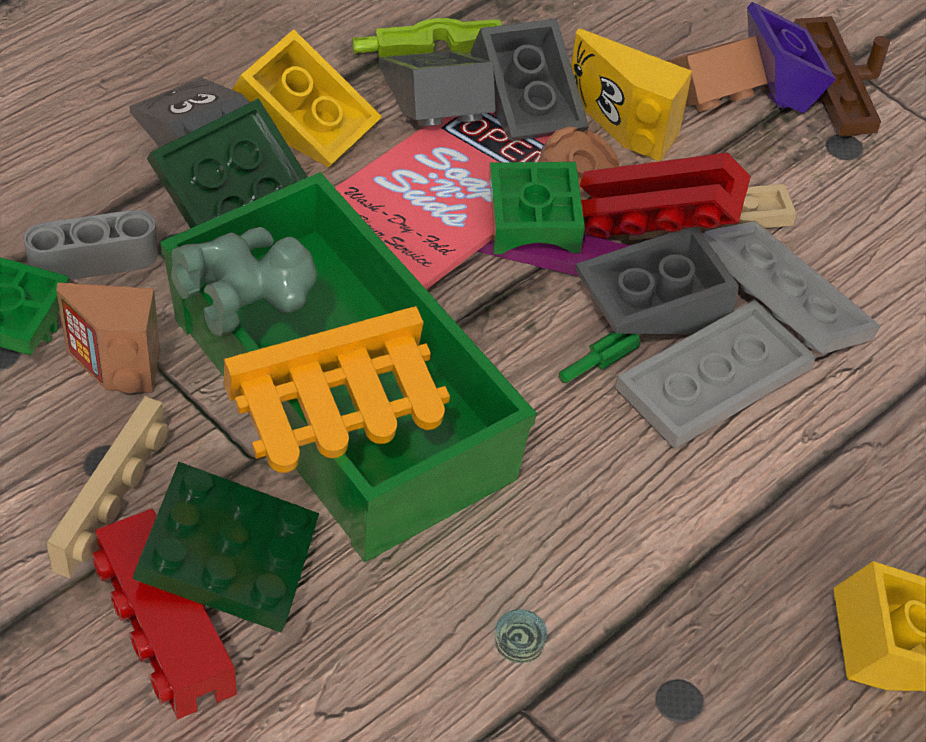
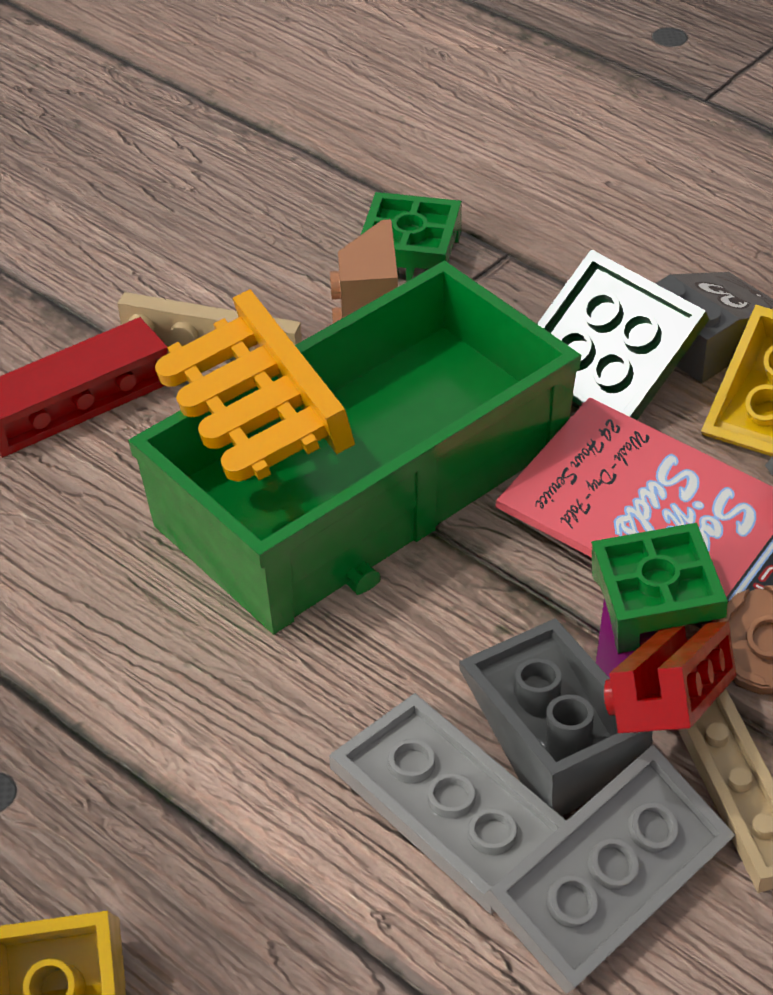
camera: 90 degrees right, 5 degrees down
light grey beam [24,210,158,280] -> none
dark green plate [132,462,319,632] -> none
sand green animal [171,227,318,336] -> none
clear light blue tile [494,609,547,663] -> none
green axle [558,331,640,384] -> none

